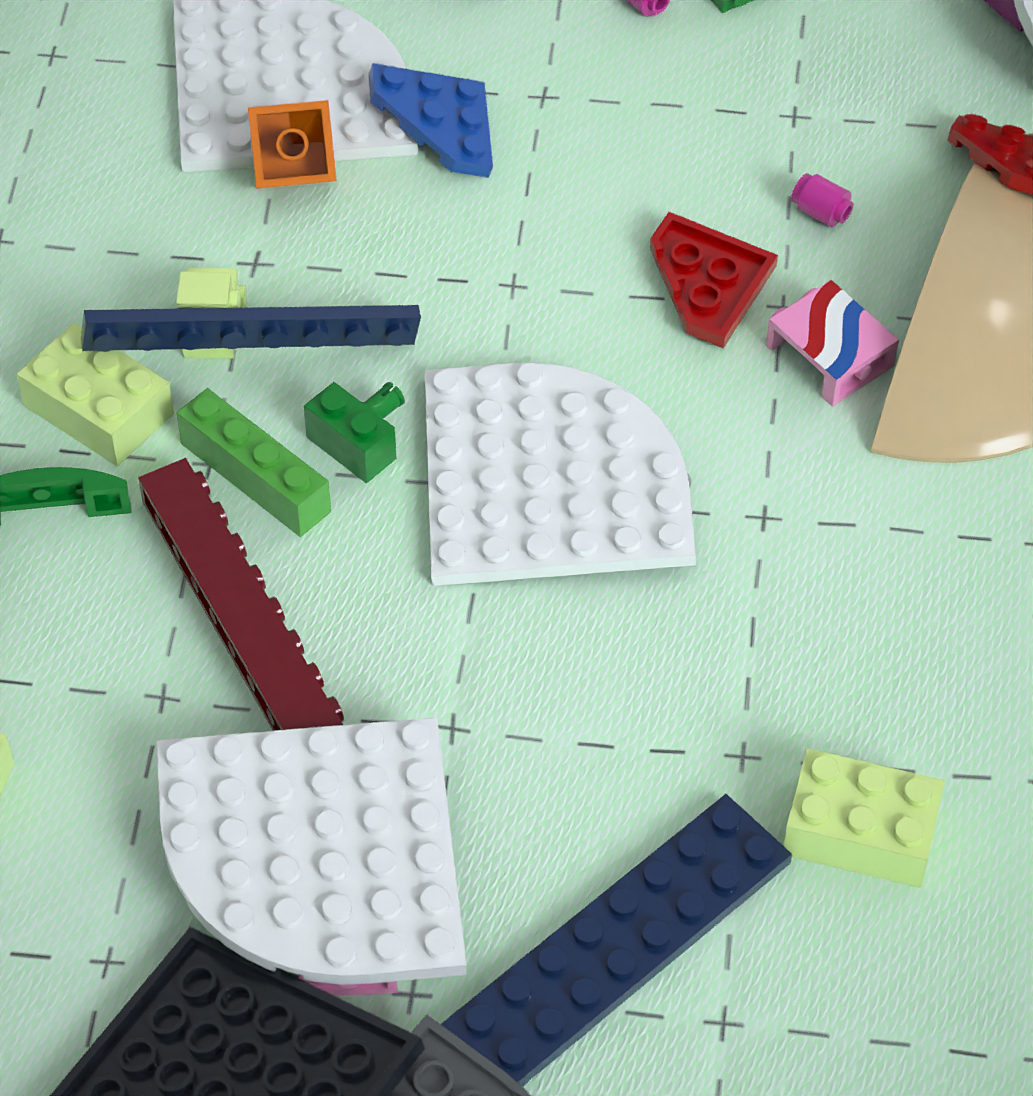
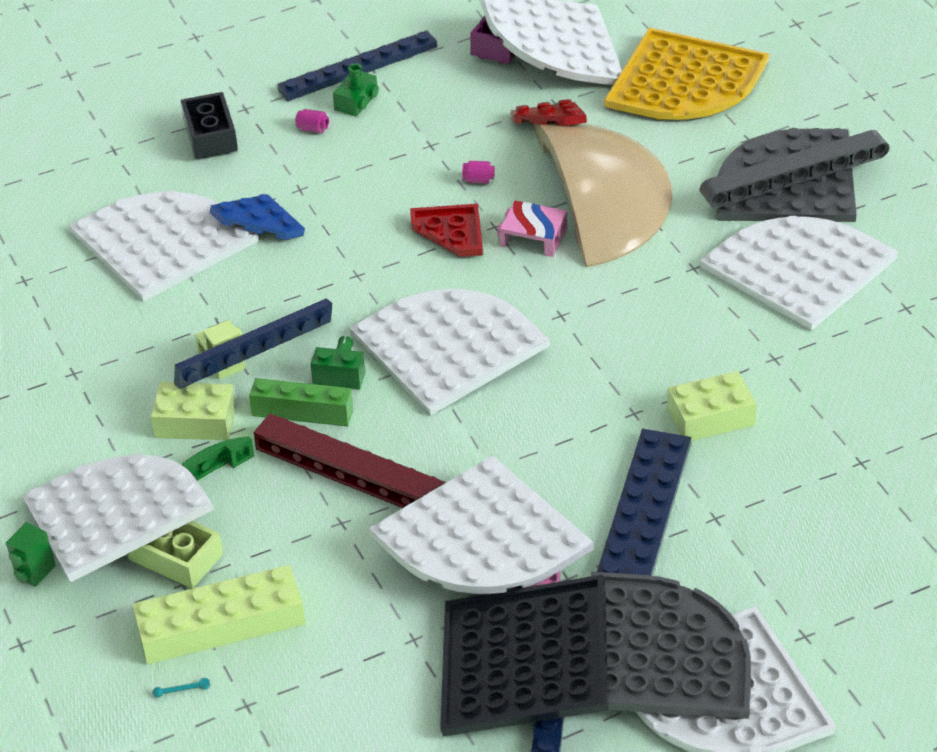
camera: 30 degrees left, 10 degrees down
orange slope [248,100,337,189] -> none

